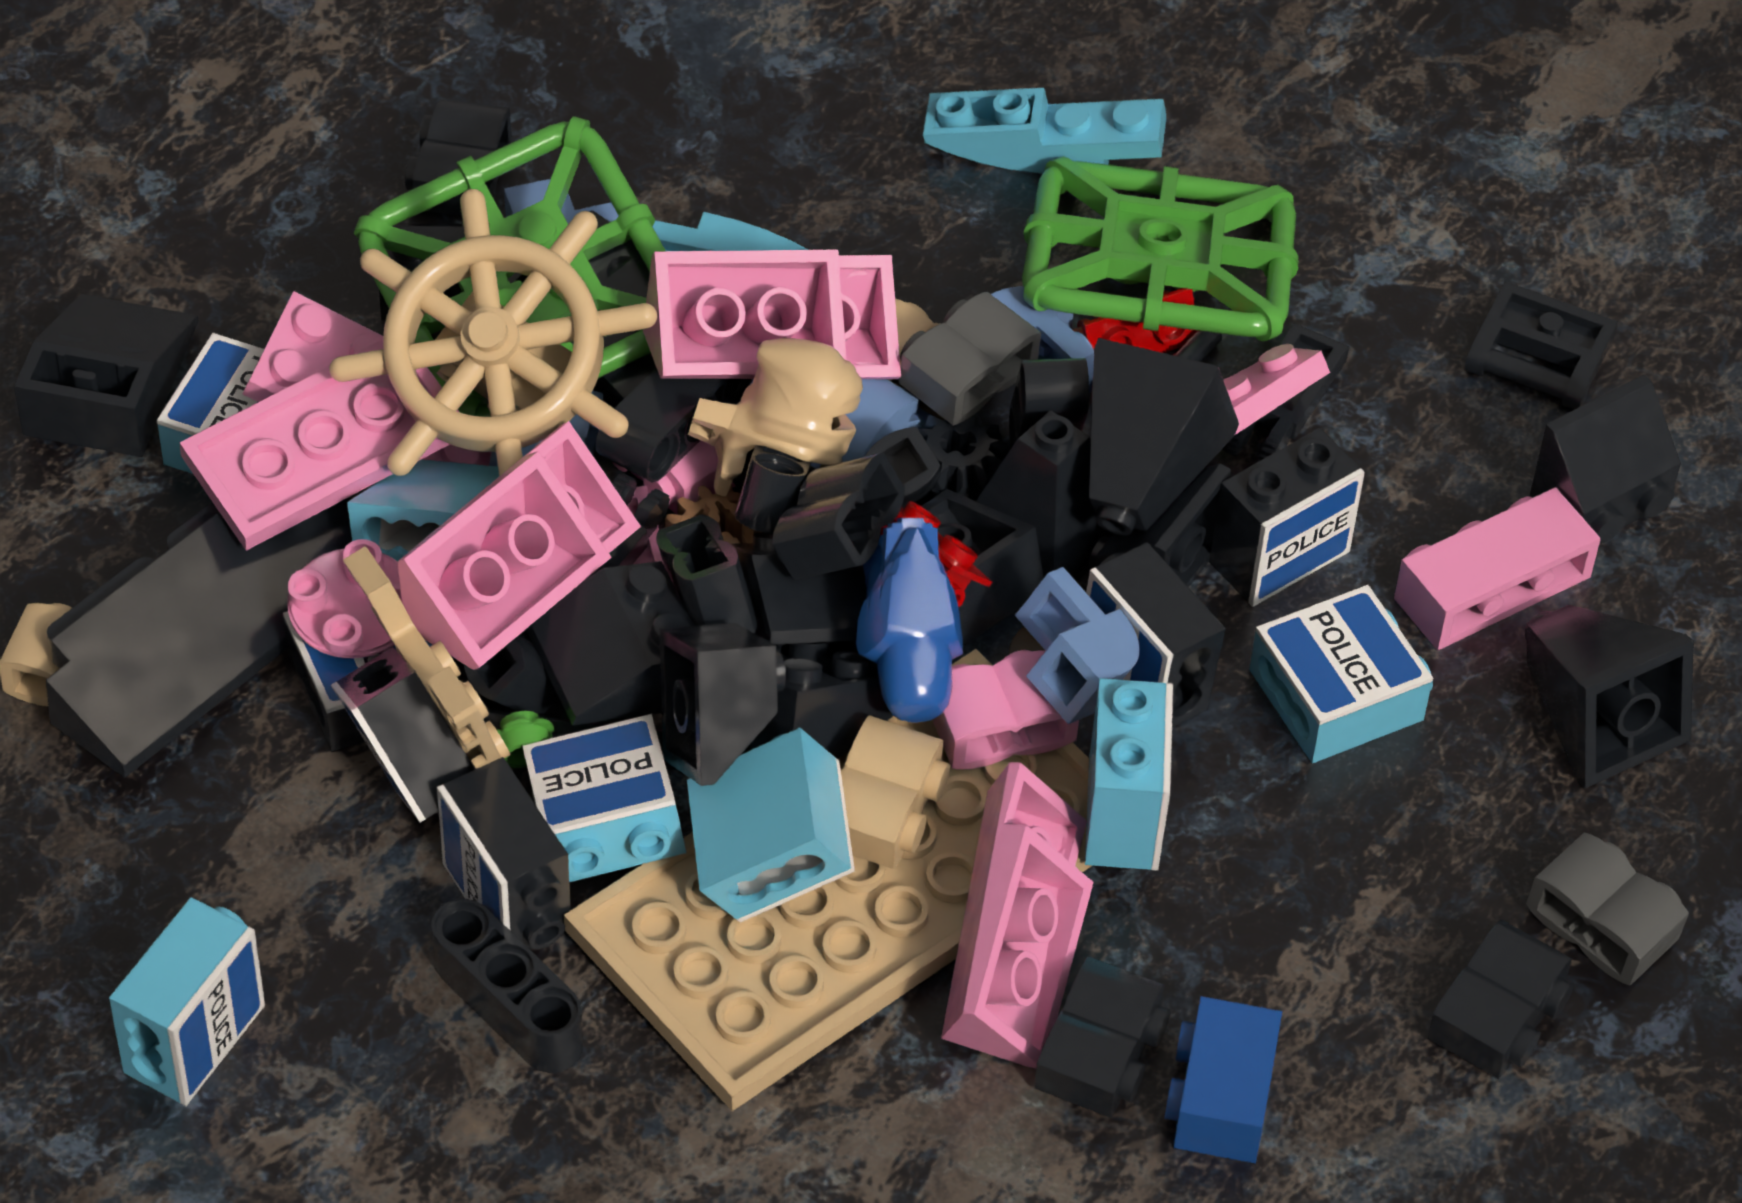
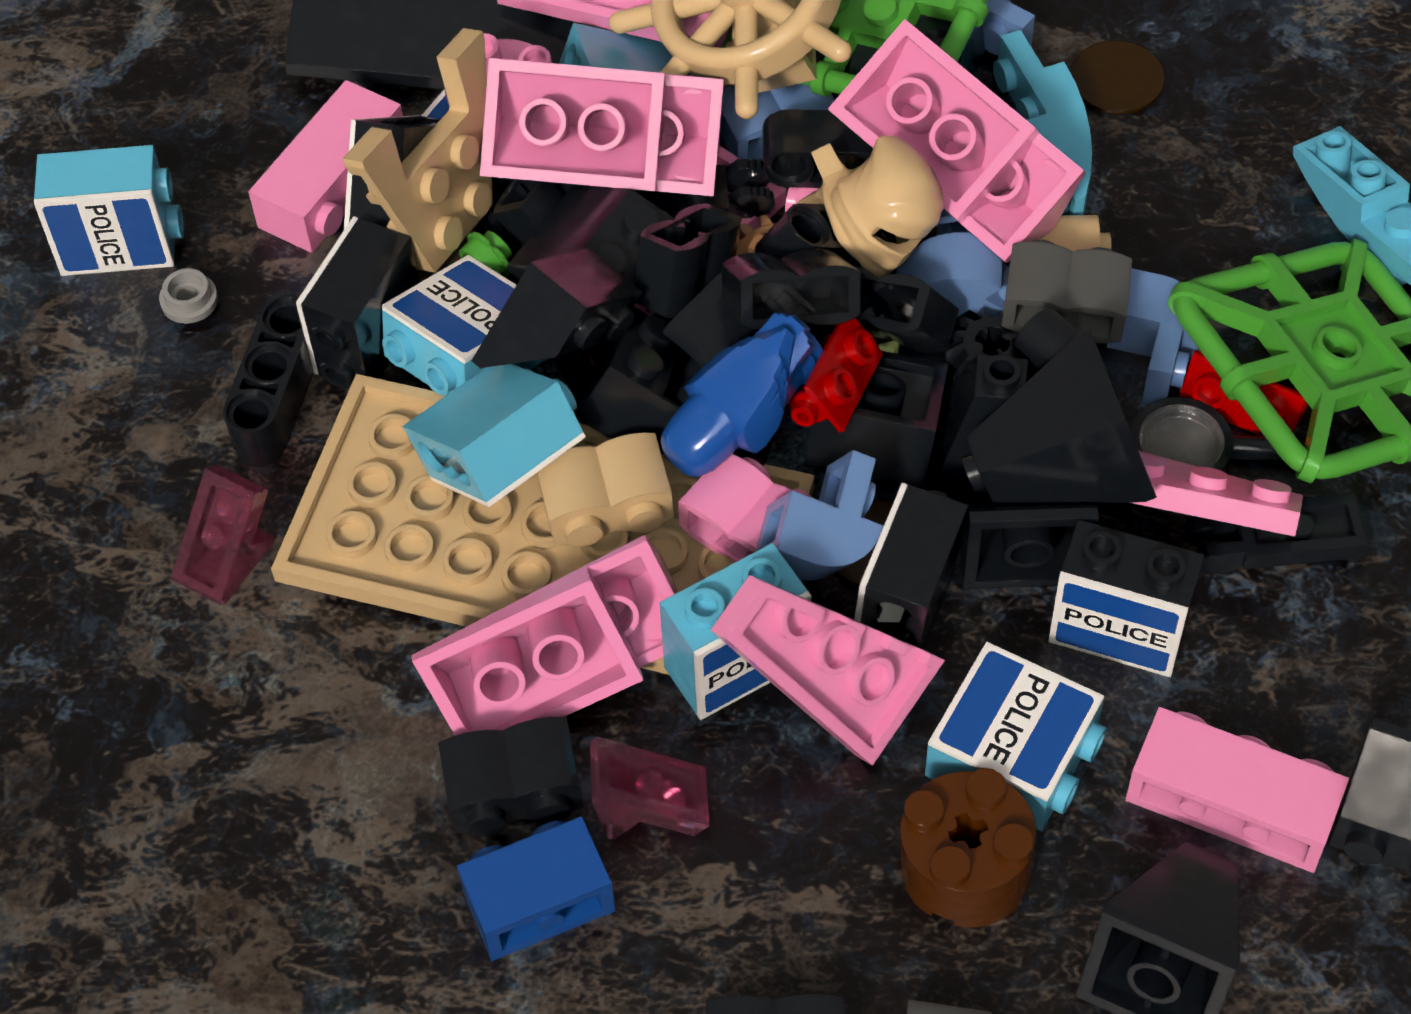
camera: 60 degrees right, 5 degrees up
none -> light grey plate [159,268,218,324]
none -> clear pink slope [171,465,274,605]
none -> bright pink brick [248,80,403,254]
none -> clear pink slope [590,737,709,840]
none -> bright pink wing [711,575,945,766]
none -> reddish brown brick [900,768,1036,928]
none -> dark brown piece [1070,41,1165,115]

